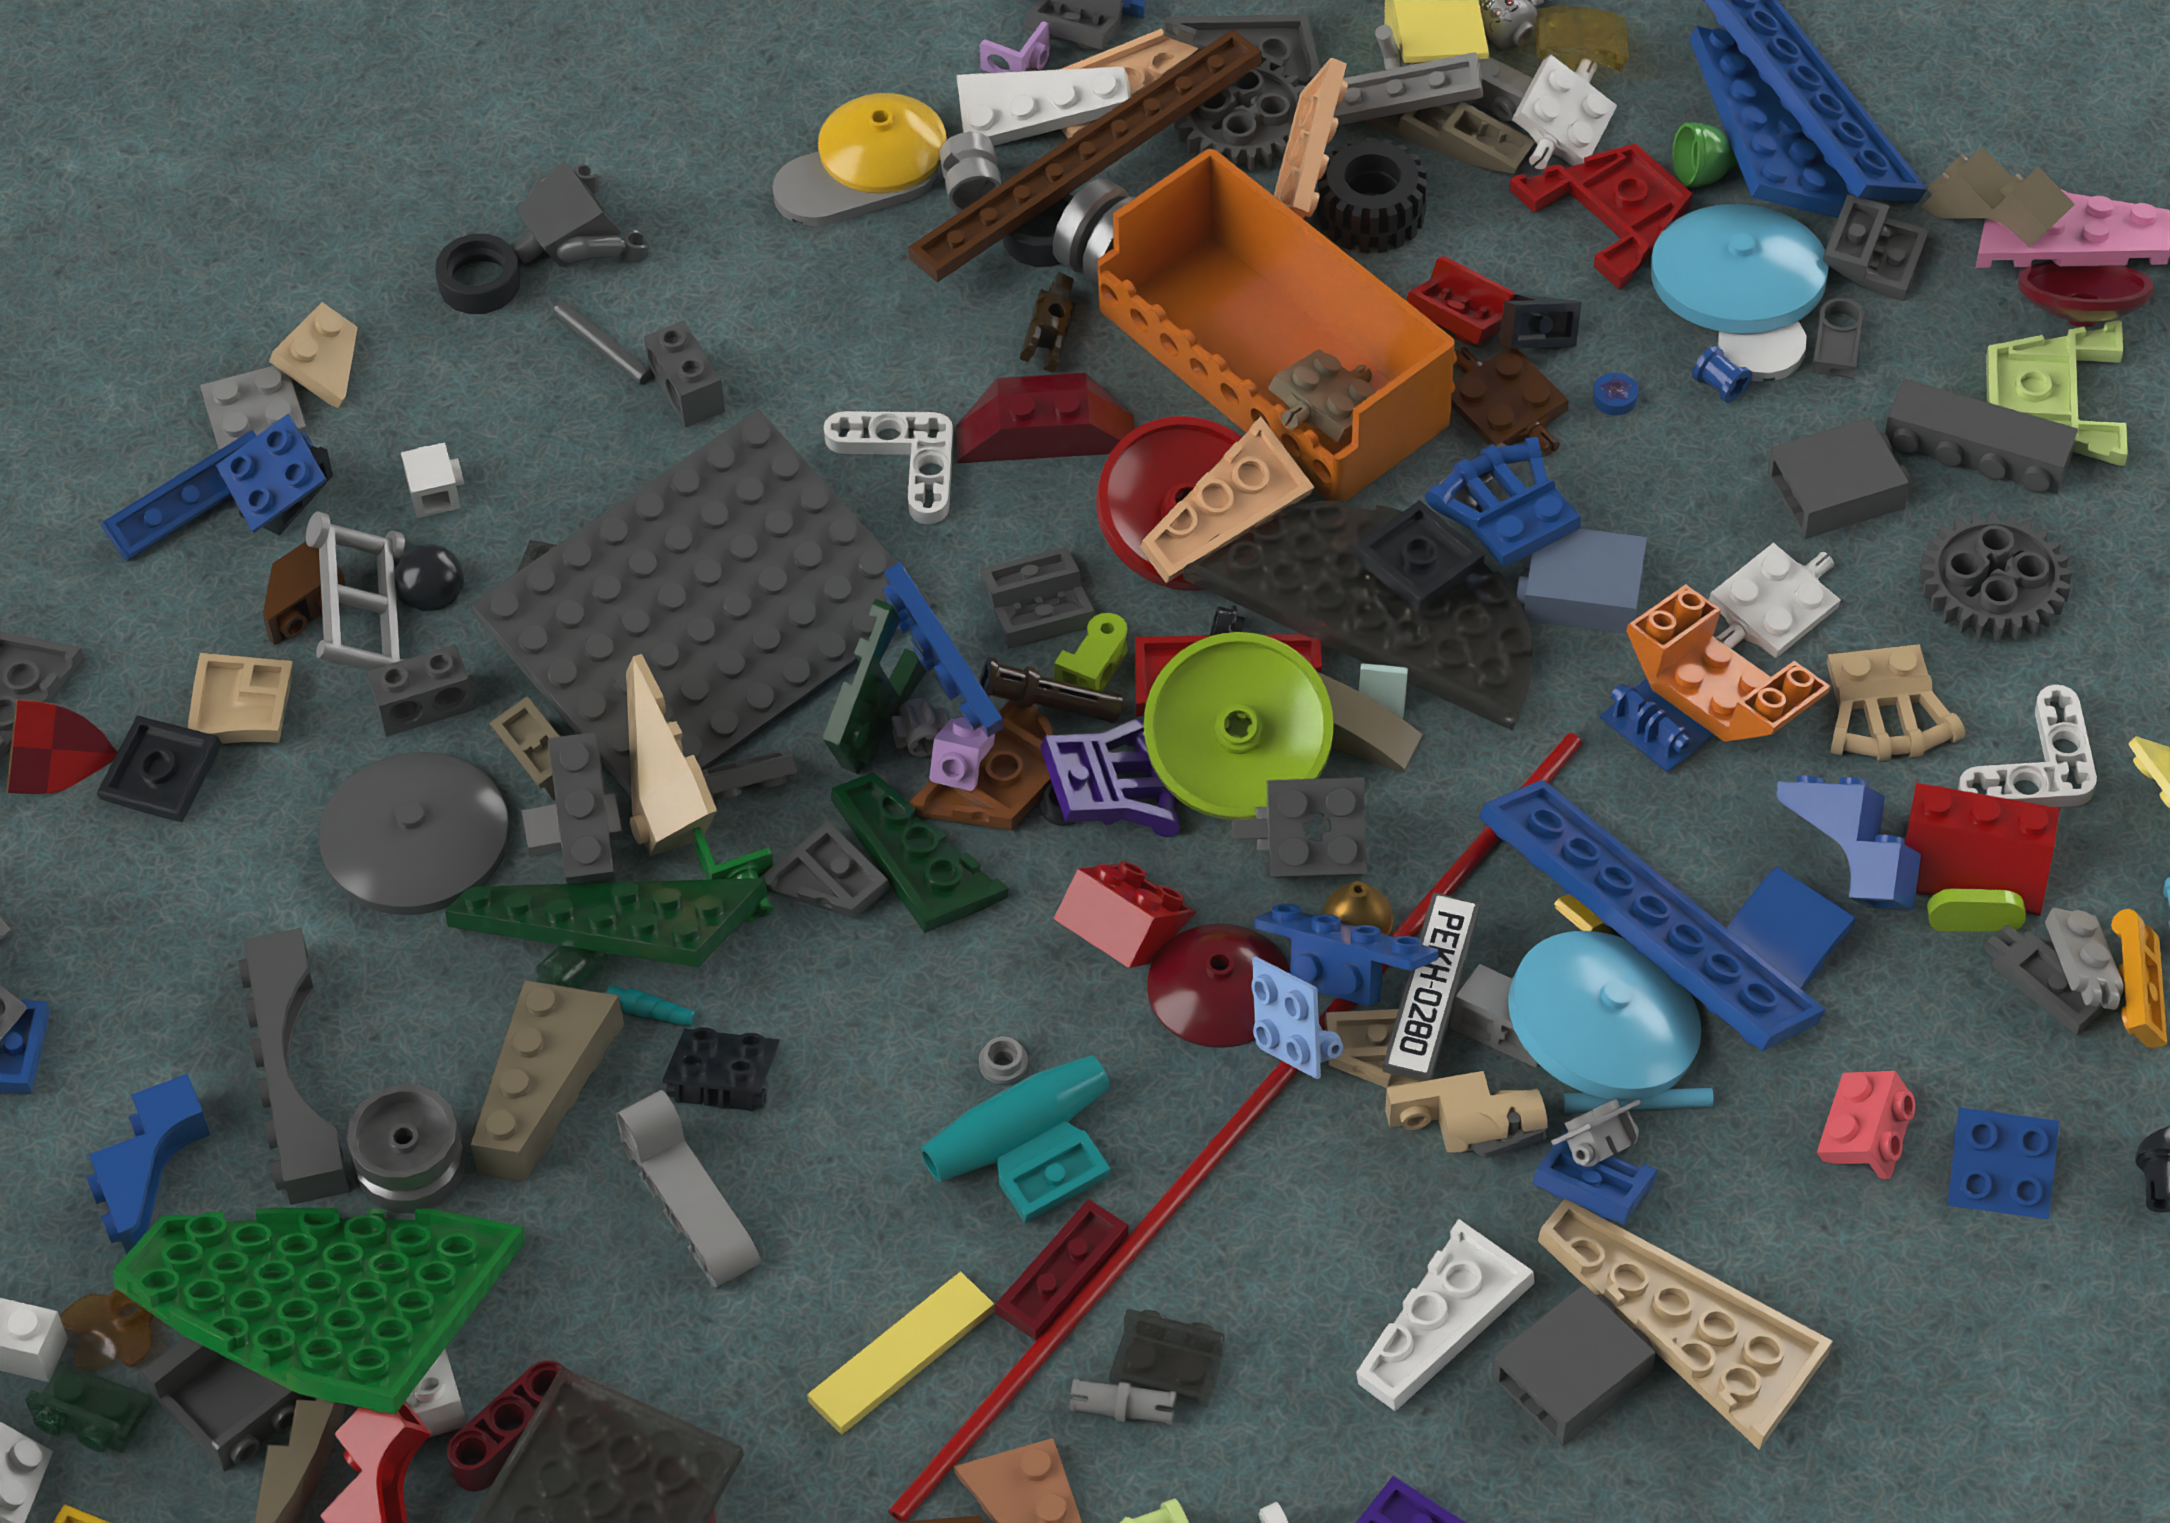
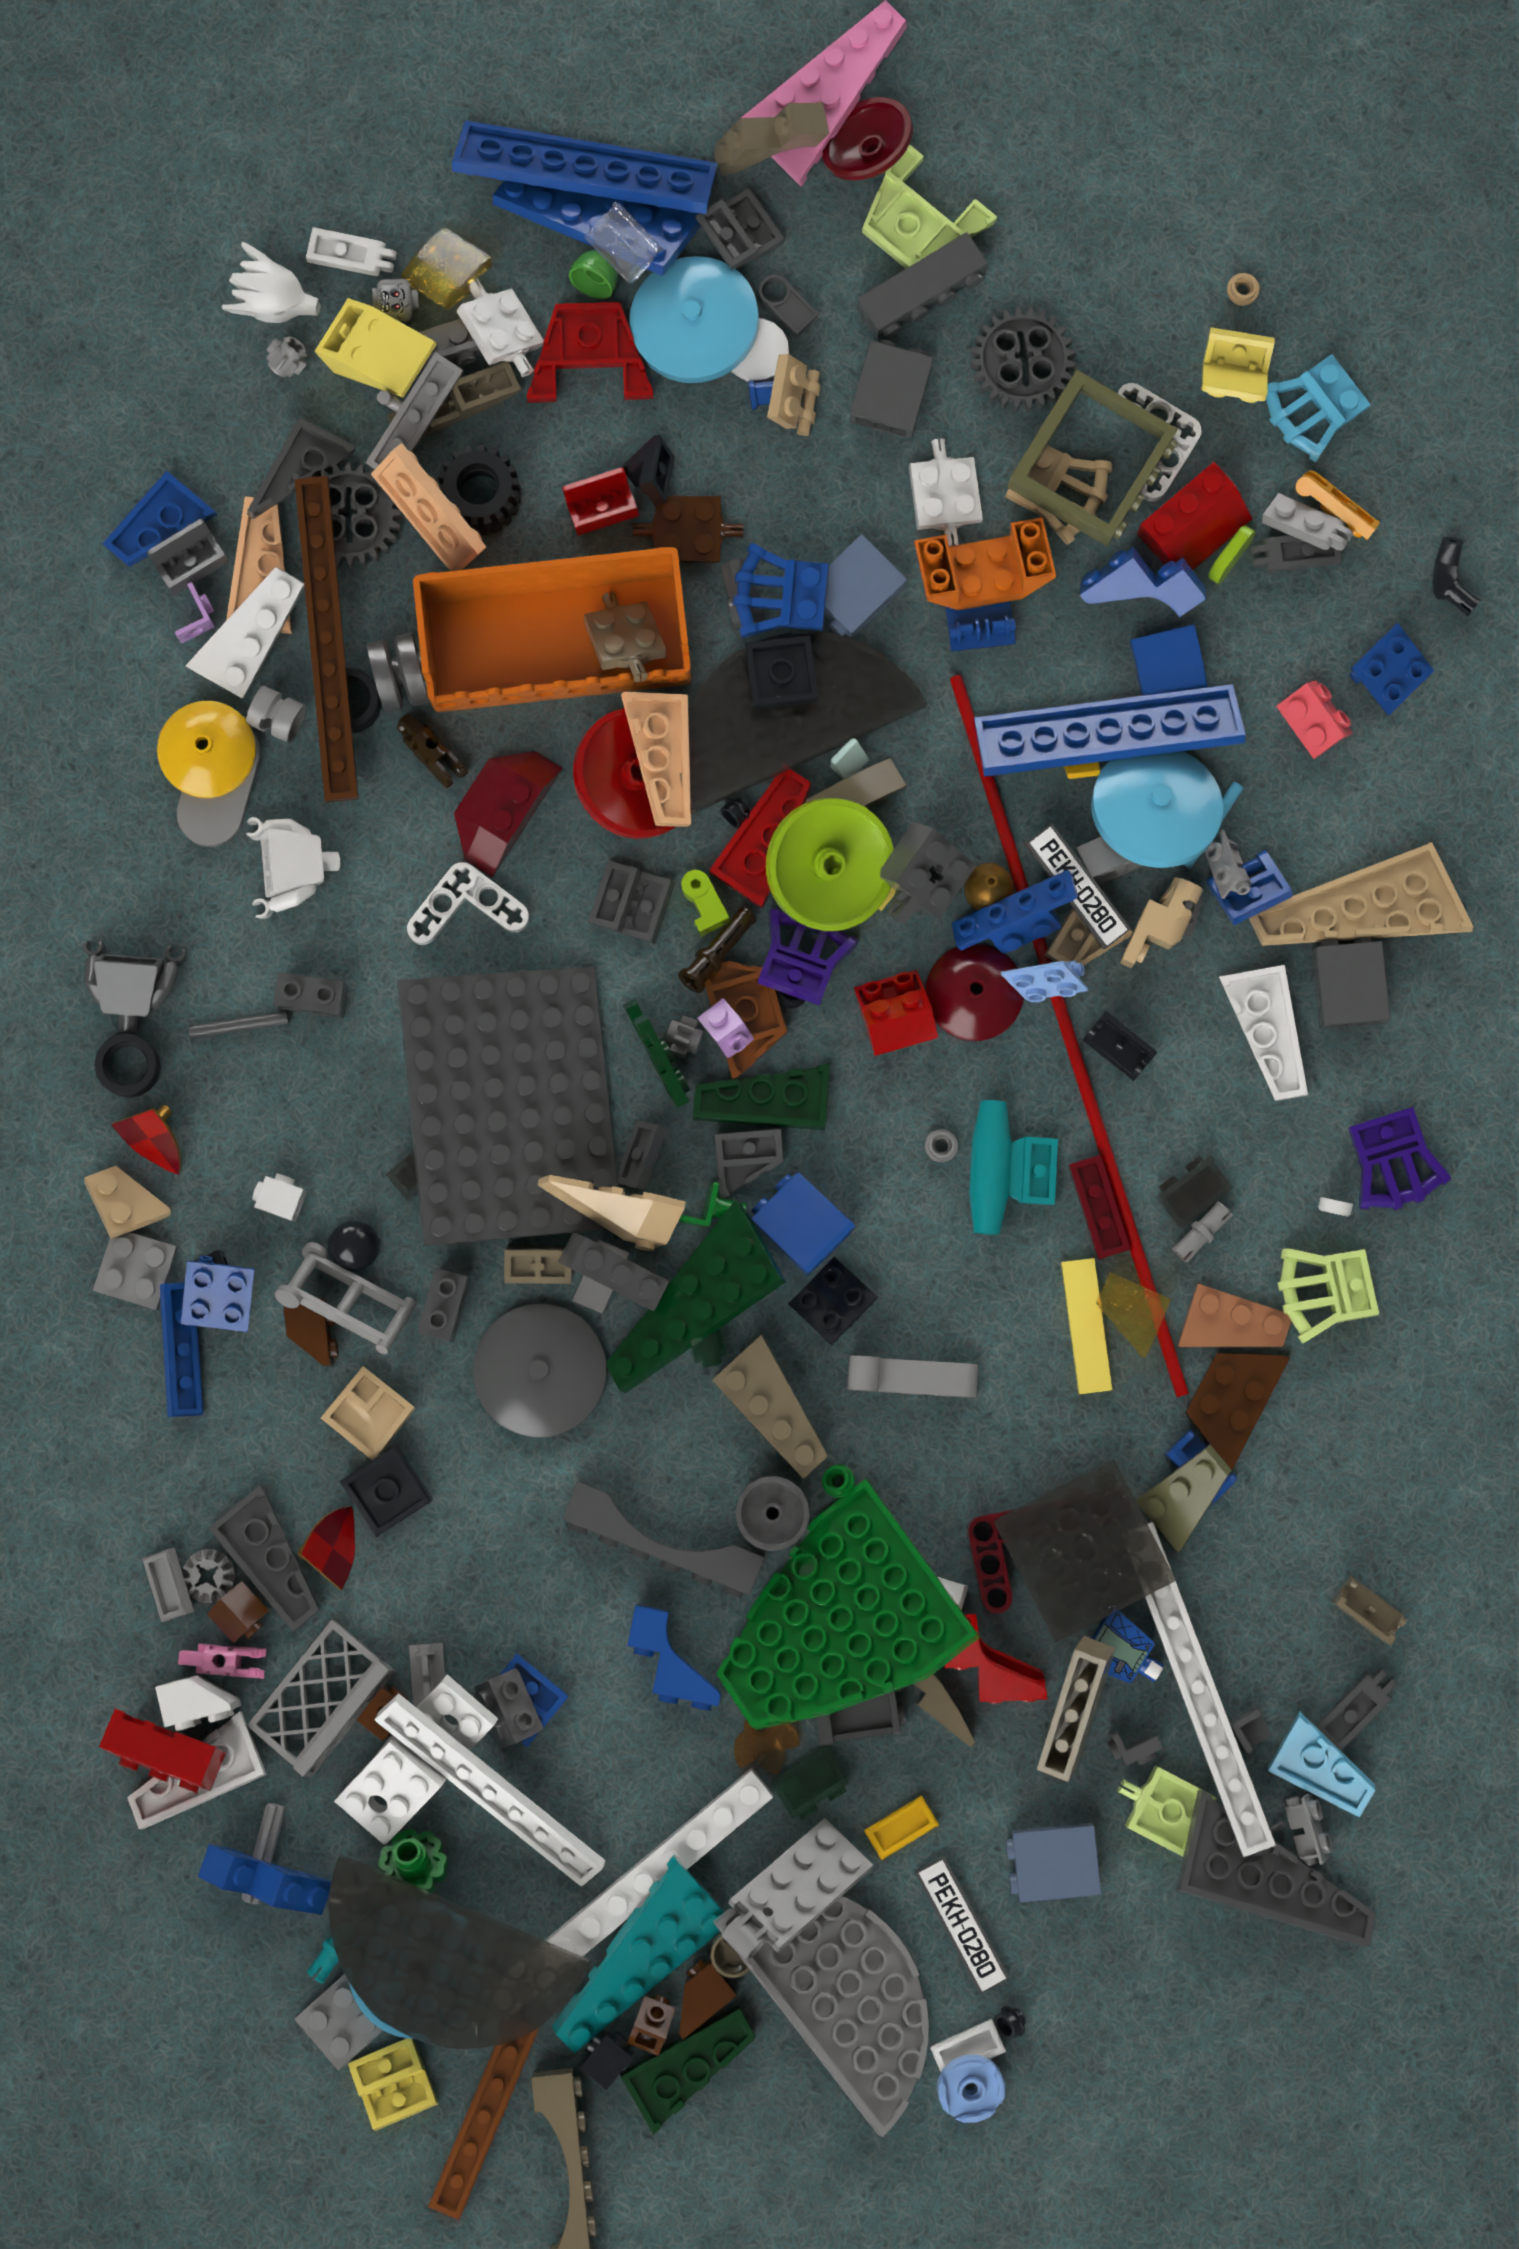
camera: 55 degrees left, 30 degrees up
teal animal [606,985,695,1027] -> none
blue wing [882,562,1004,737] -> none
blue tile [1593,372,1638,415] -> none
none -> shield [111,1105,182,1175]
none -> white torso [246,817,340,919]
none -> clear plate [584,202,663,284]
none -> blue slope [751,1172,855,1277]
none -> tan plate [767,354,821,436]
none -> green plate [822,1464,855,1498]
none -> olive window [1007,370,1178,547]
none -> black hinge [1082,1011,1158,1082]
none -> clear yellow wing [1096,1272,1171,1359]

